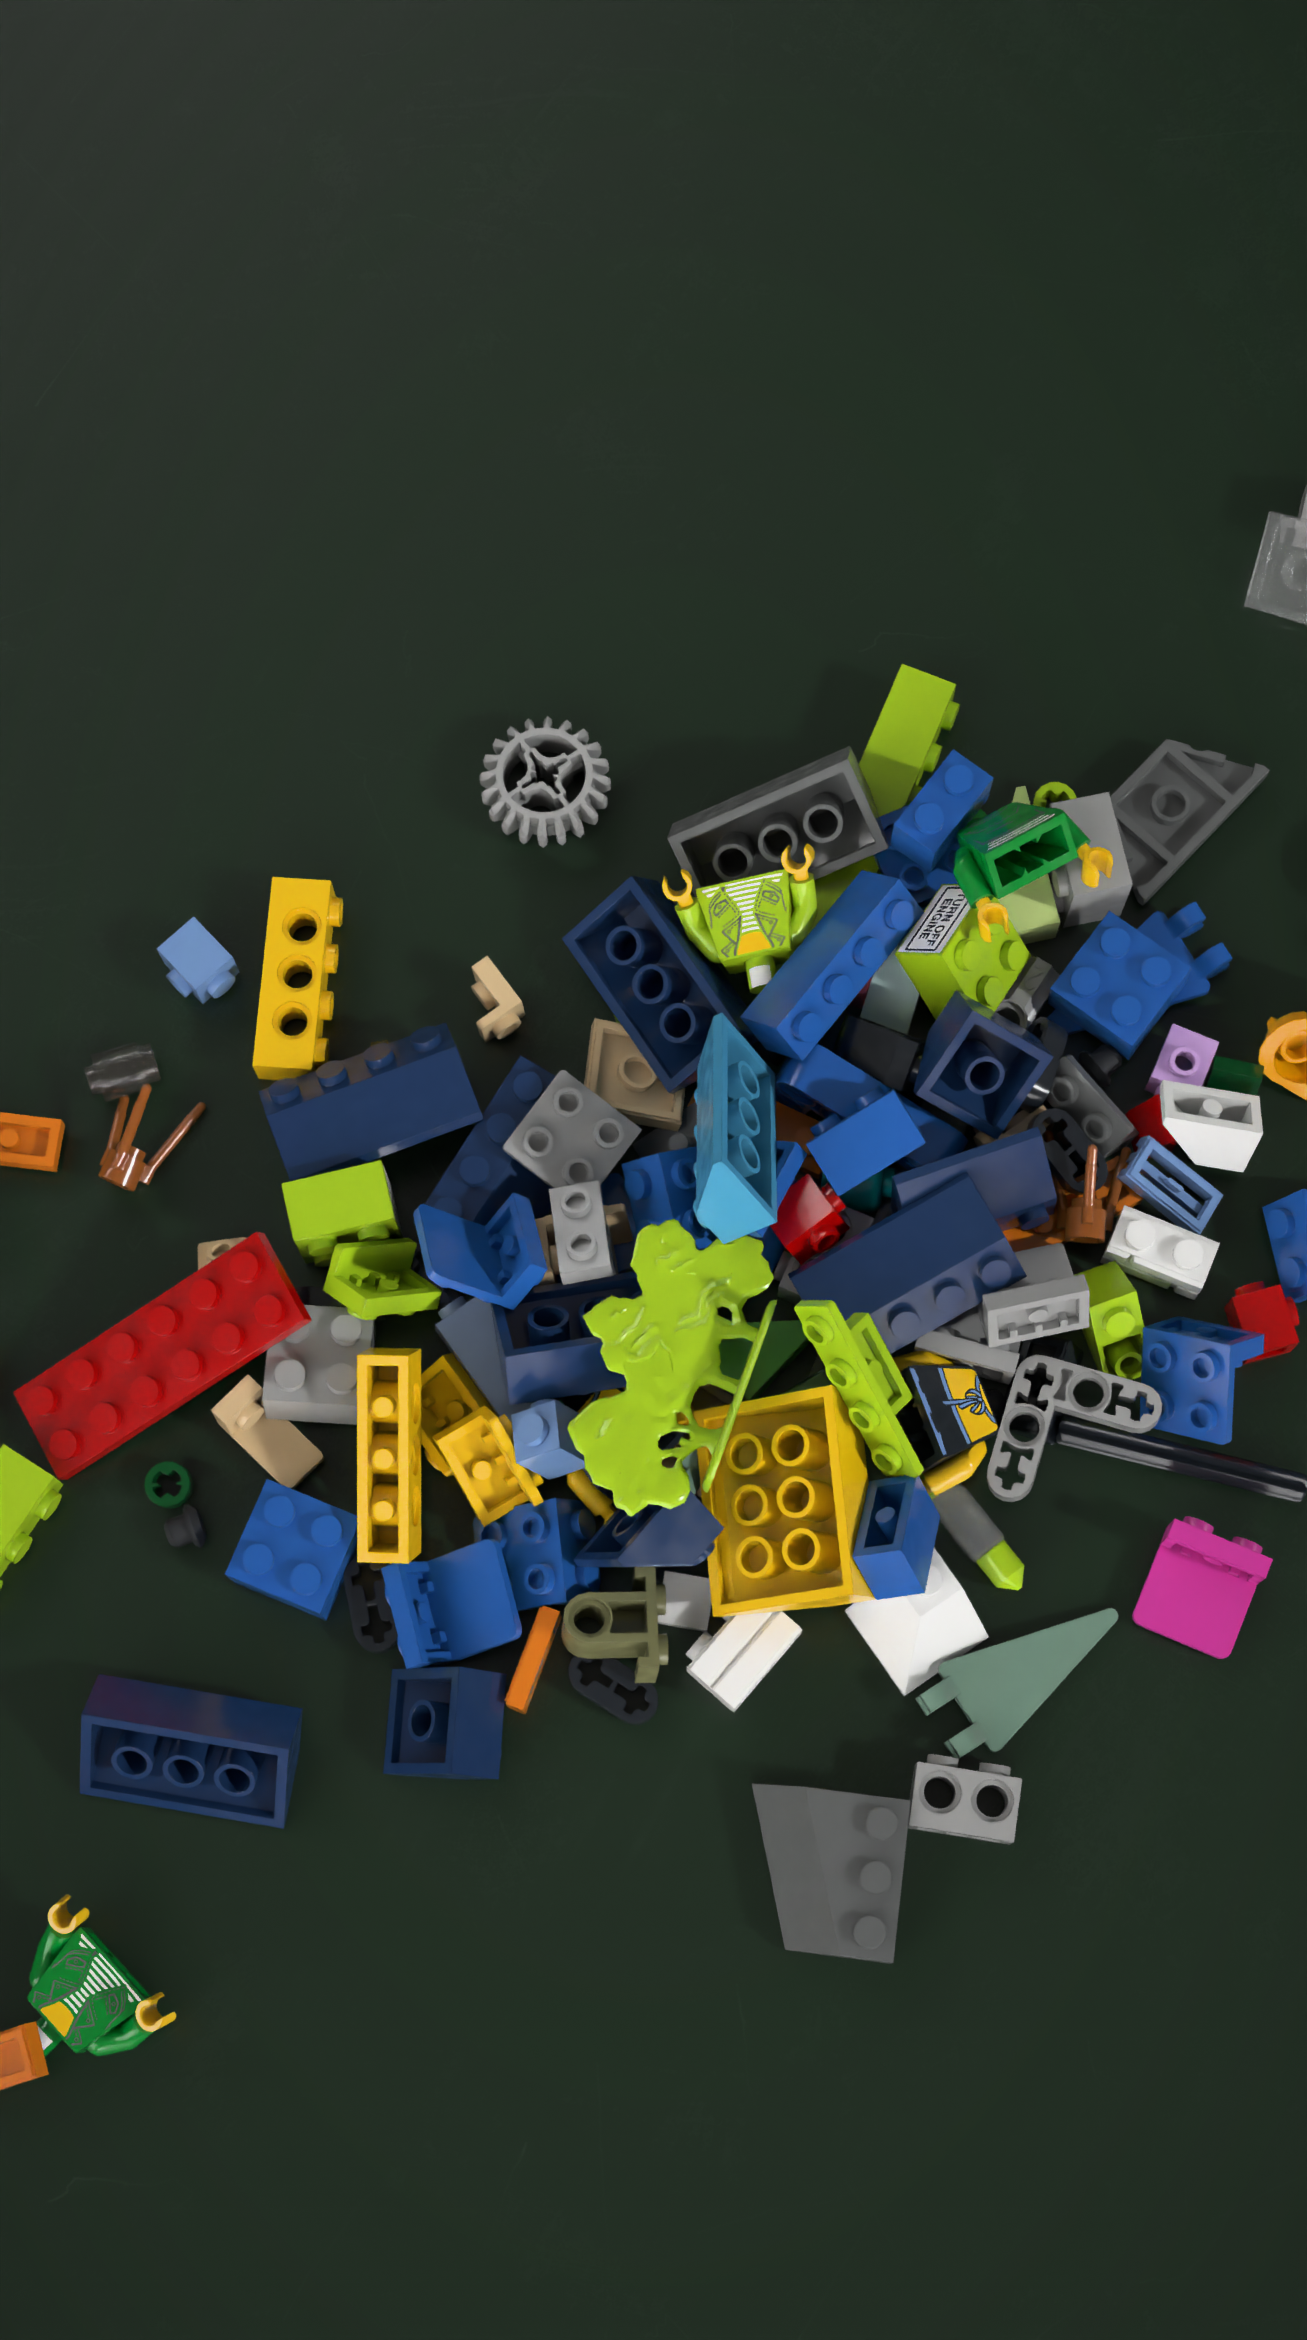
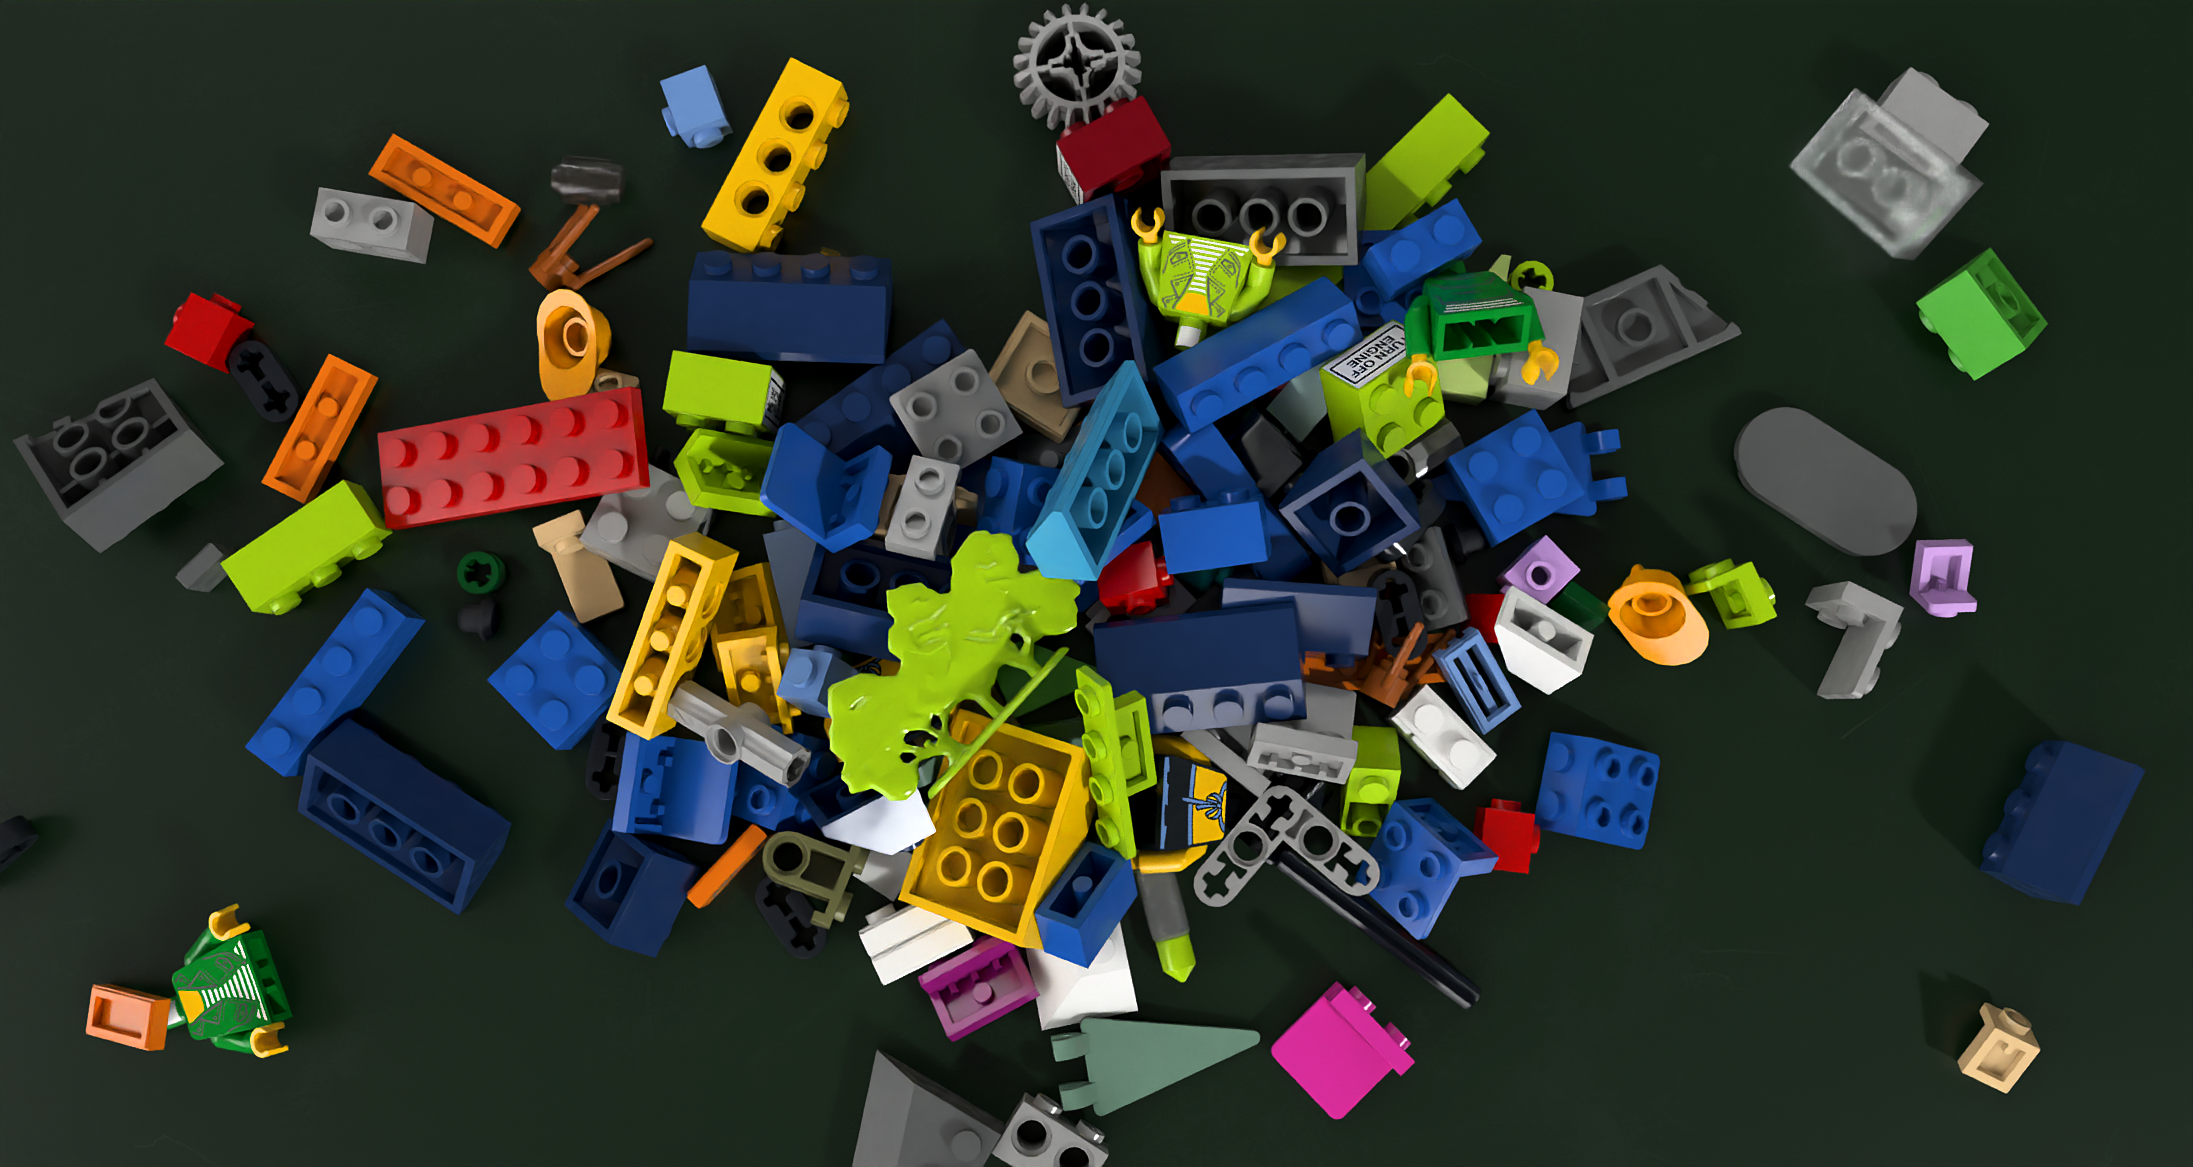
camera: 20 degrees right, 10 degrees up
tan bracket [471,956,525,1042] -> none
none -> blue brick [245,588,426,777]
none -> light orange piece [537,289,612,401]
none -> light grey piece [667,679,811,788]
none -> magenta bracket [918,934,1040,1042]
none -> dark red brick [1056,95,1171,205]

